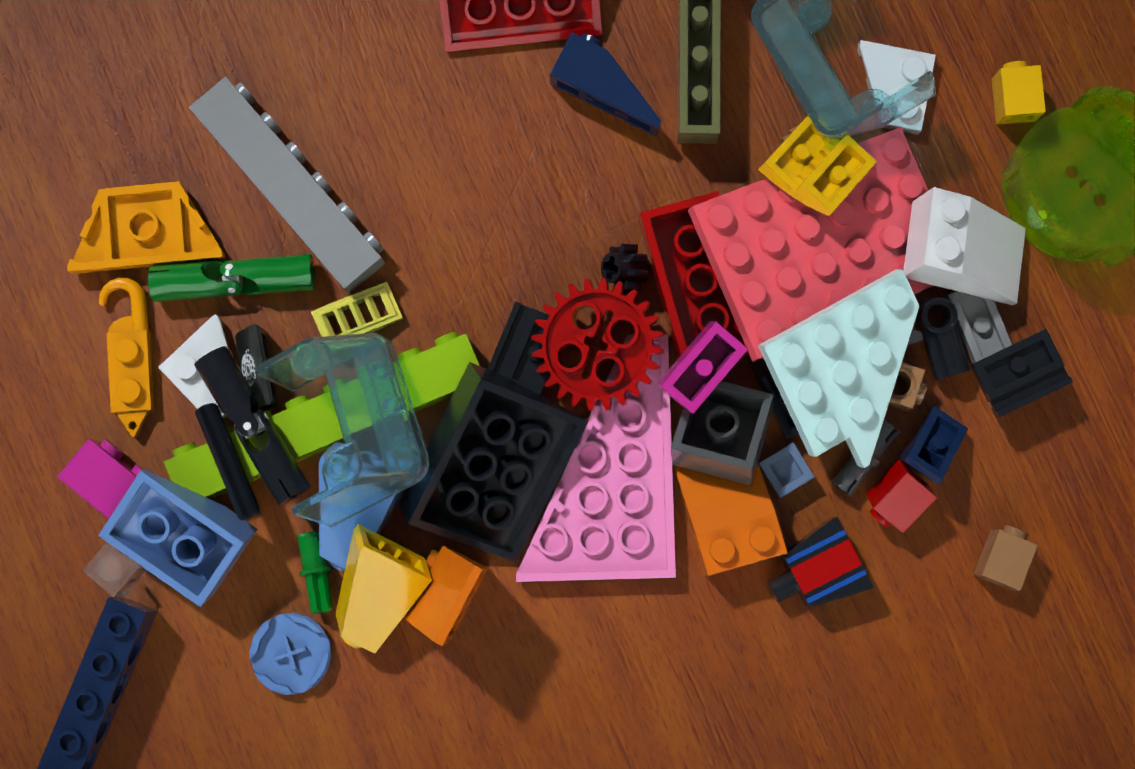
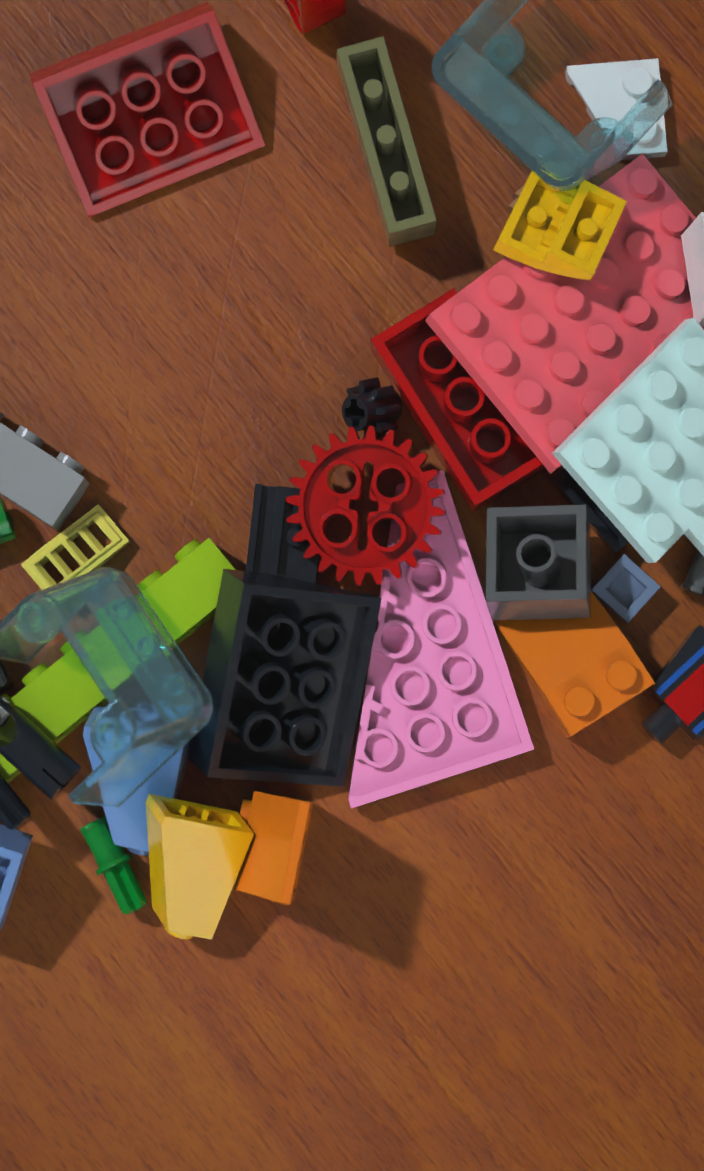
camera: 15 degrees left, 0 degrees up
medium blue tile [249,612,333,695] -> none
dark blue slope [550,33,661,137] -> none
dark pink brick [656,321,748,414] -> none

